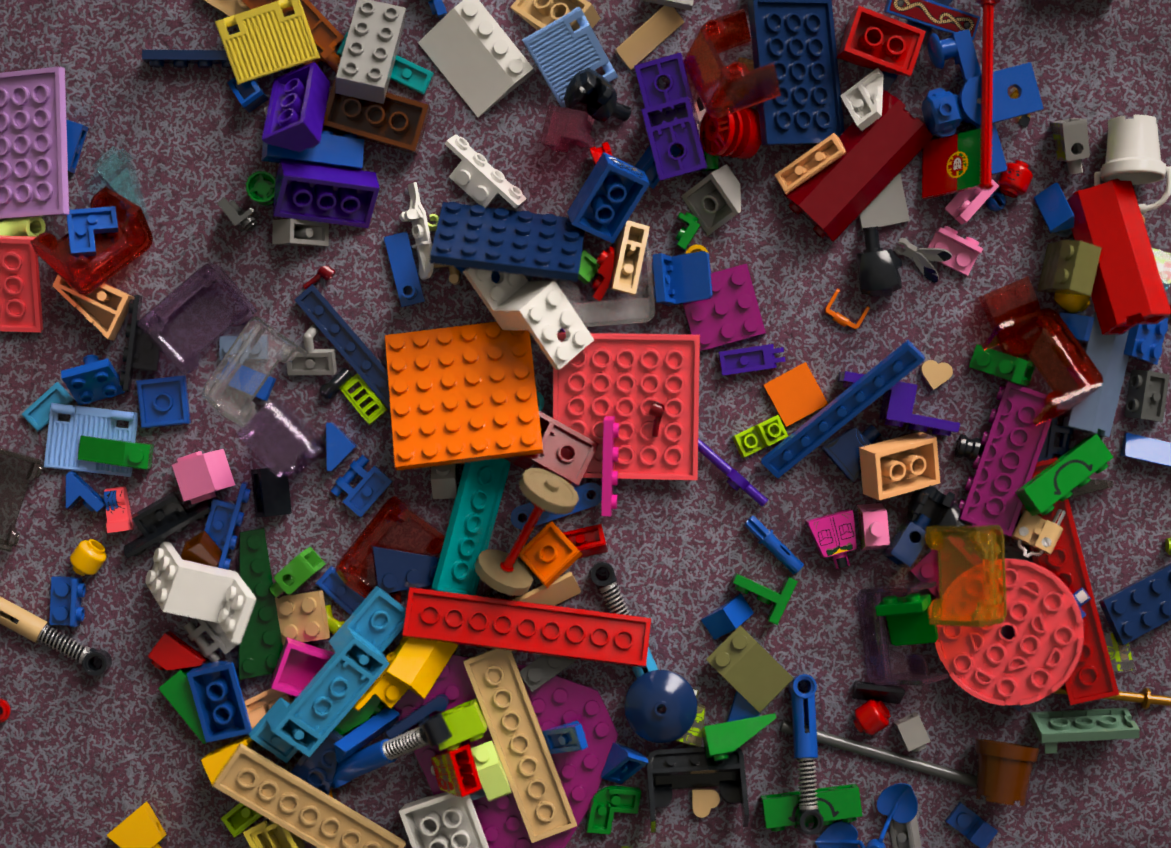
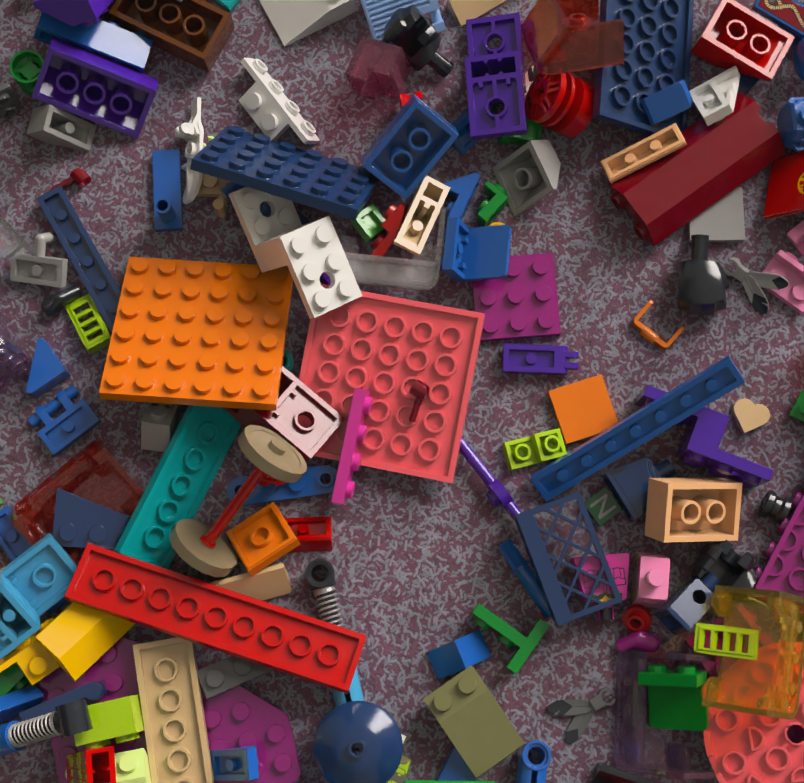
camera: 10 degrees right, 10 degrees down
none -> blue slope [443,173,481,220]
none -> dark blue fence [513,491,623,626]
none -> dark grey piece [547,687,616,744]
none -> dark green tile [584,487,623,527]
none -> magenta arm [616,630,660,654]
none -> red plate [622,605,652,633]
none -> blue slope [640,79,694,126]
none -> lime slope [693,622,760,661]

